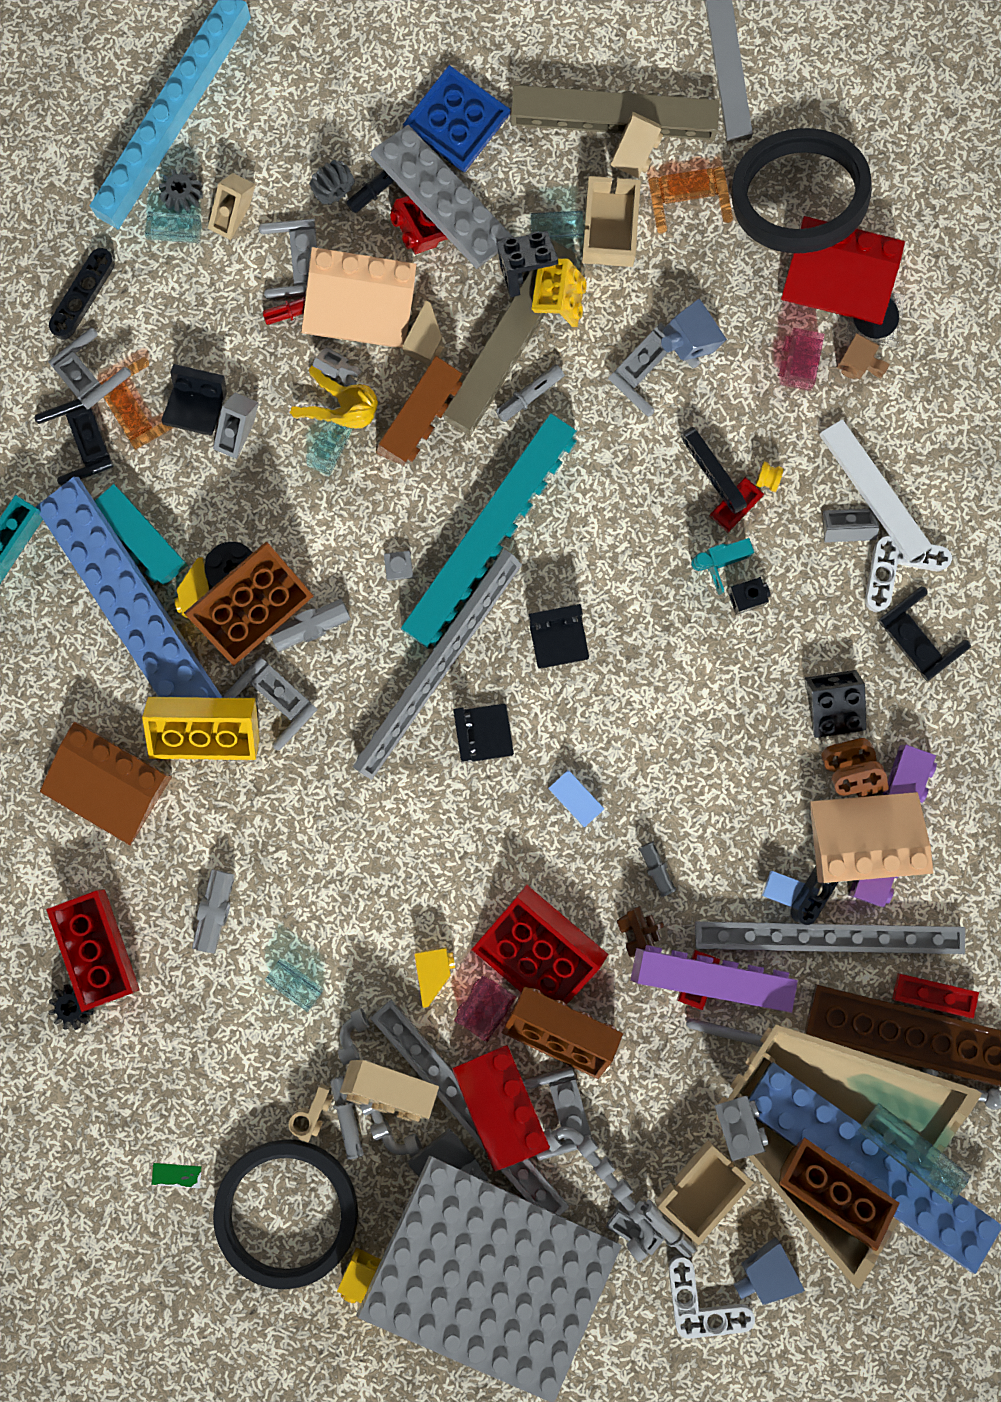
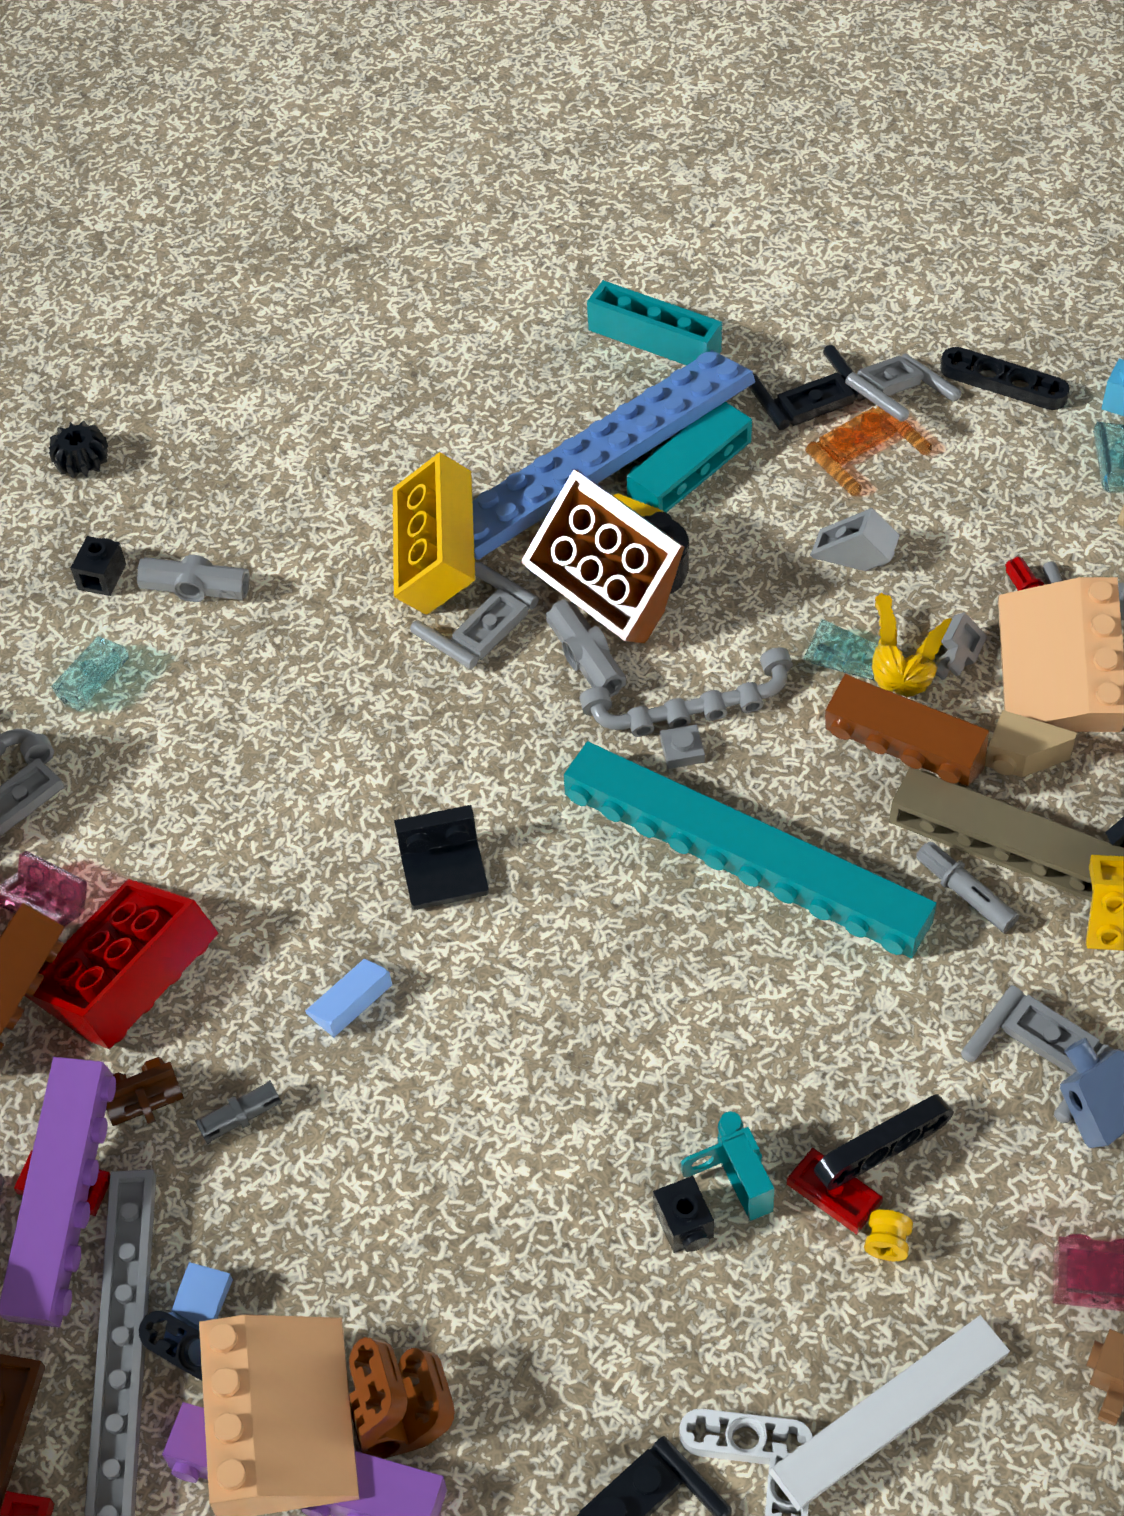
camera: 90 degrees right, 30 degrees down
dark orange slope [40,722,172,846] -> none
red slope [46,889,140,1012] -> none
black bracket [161,364,227,436] -> none
light grey plate [352,549,522,780] -> none
yellow slope [414,947,456,1008] -> none
black bracket [528,604,589,669] -> none
black bracket [804,670,866,738] -> none
light grey slope [822,509,879,542] -> none
none -> black brick [70,536,126,596]
none -> light grey bar [579,647,793,737]

